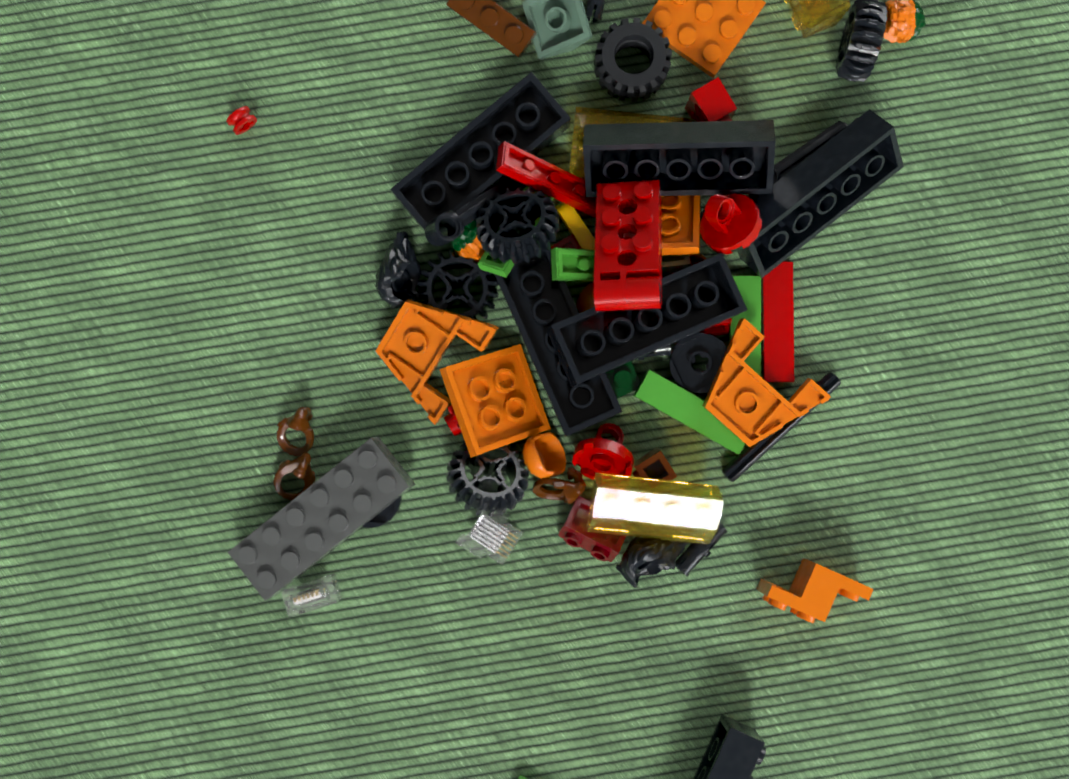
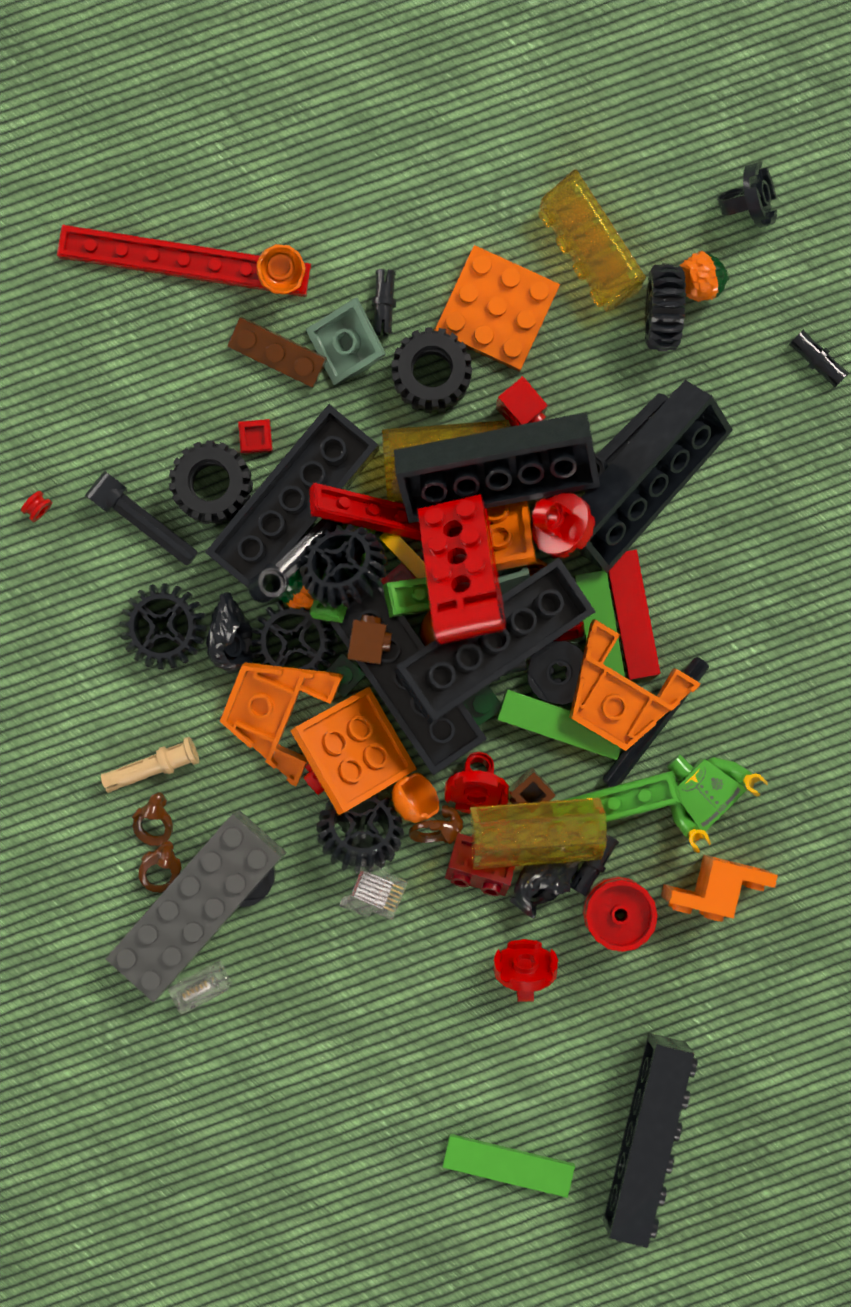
camera: 10 degrees left, 0 degrees up
none -> black axle [85,470,198,566]
none -> tan pin [101,737,199,793]
none -> black gear [120,583,207,670]
none -> black tyre [169,441,253,525]
none -> red tile [238,419,273,455]
none -> dark green plate [325,653,366,698]
none -> reddish brown brick [347,615,392,665]
none -> red tile [493,939,558,1002]
none -> bright green tile [549,770,682,835]
none -> red wheel [582,876,658,952]
none -> bright green torso [666,754,768,853]
none -> black pin [789,329,849,388]

